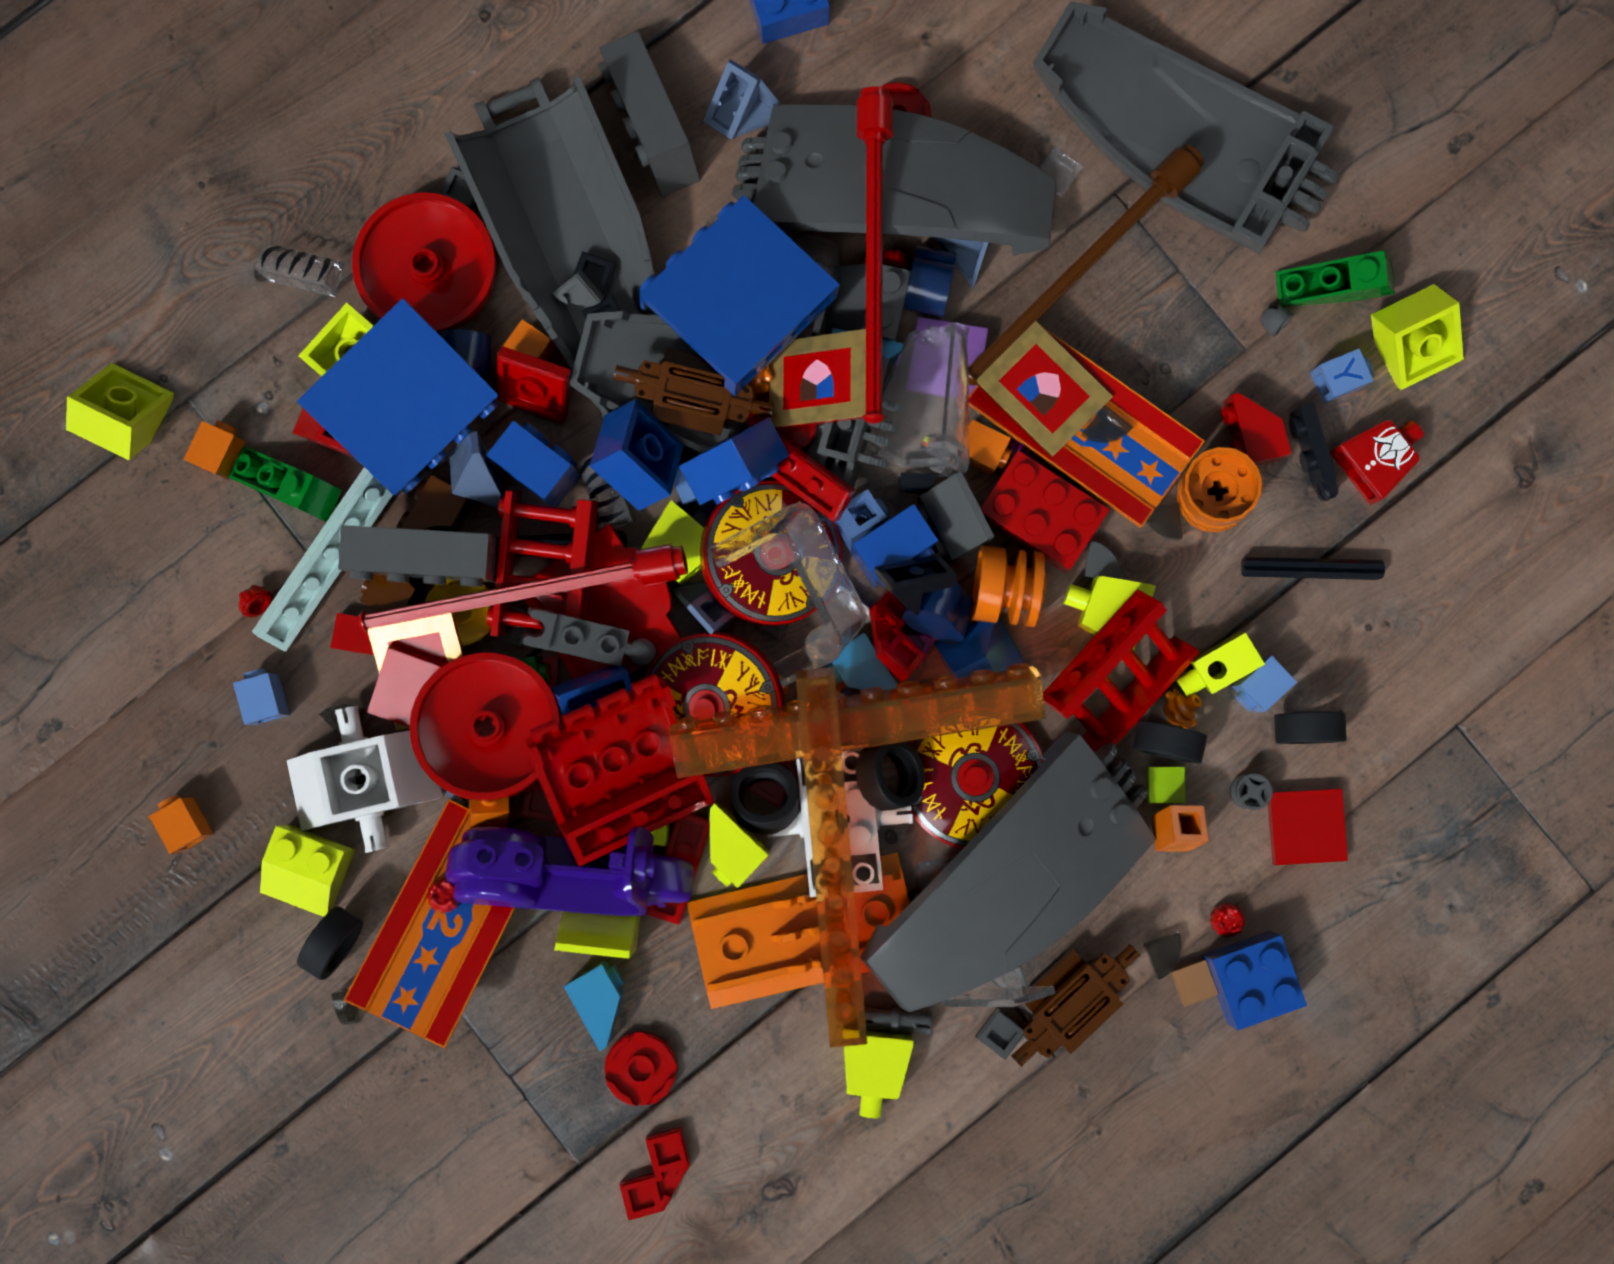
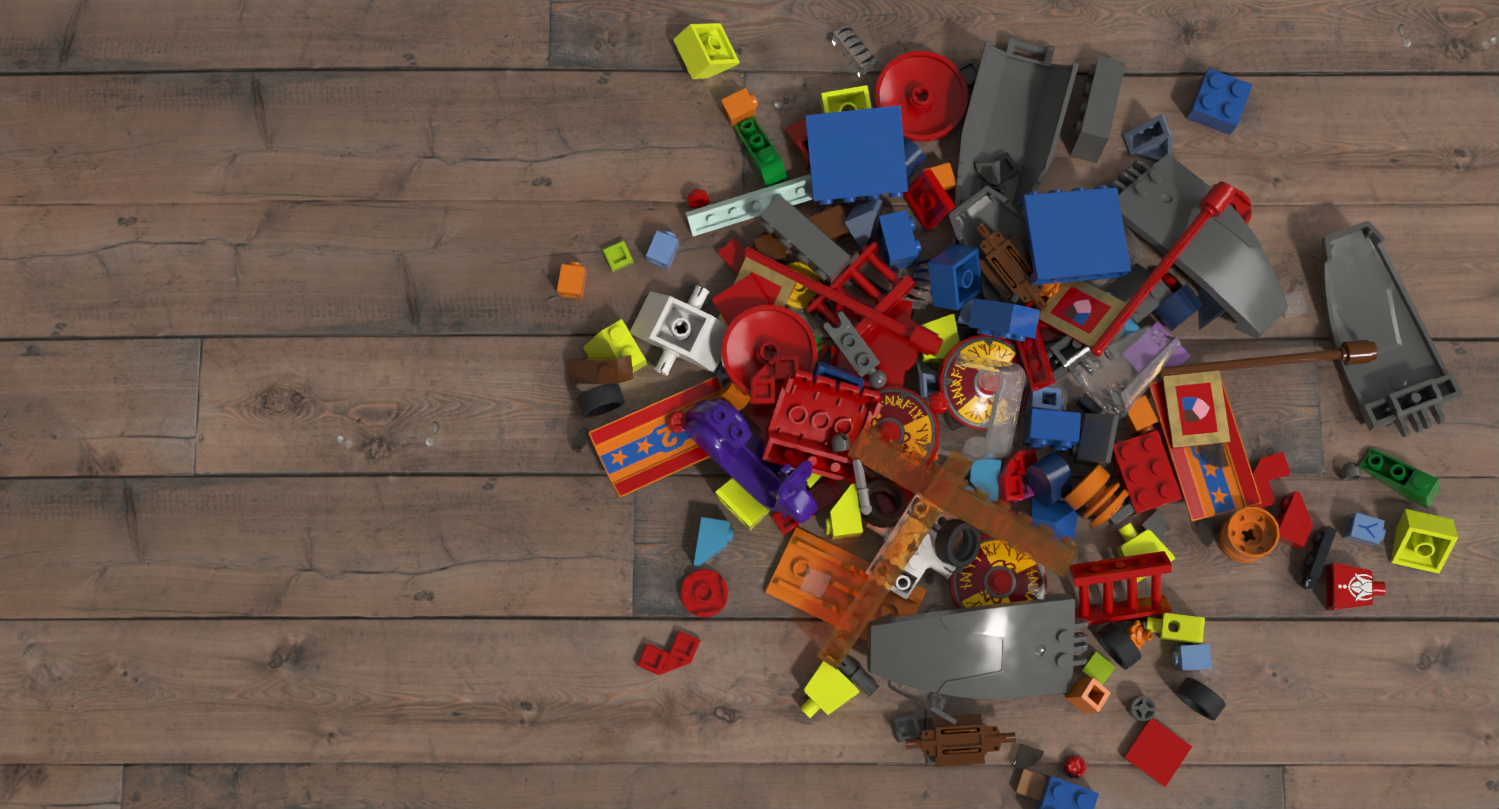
camera: 40 degrees right, 5 degrees down
black slope [874,555,957,616] -> none
black axle [1241,557,1385,580] -> none
none -> reddish brown slope [567,355,634,384]
none -> lime tile [603,240,634,272]
none -> red tile [750,355,799,405]
none -> clear tile [799,567,831,599]
none -> dark grey hinge [831,433,852,452]
none -> light grey piece [853,459,872,515]
none -> red piece [929,391,949,415]
none -> dark grey tile [1109,504,1134,525]
none -> red tile [1251,452,1291,508]

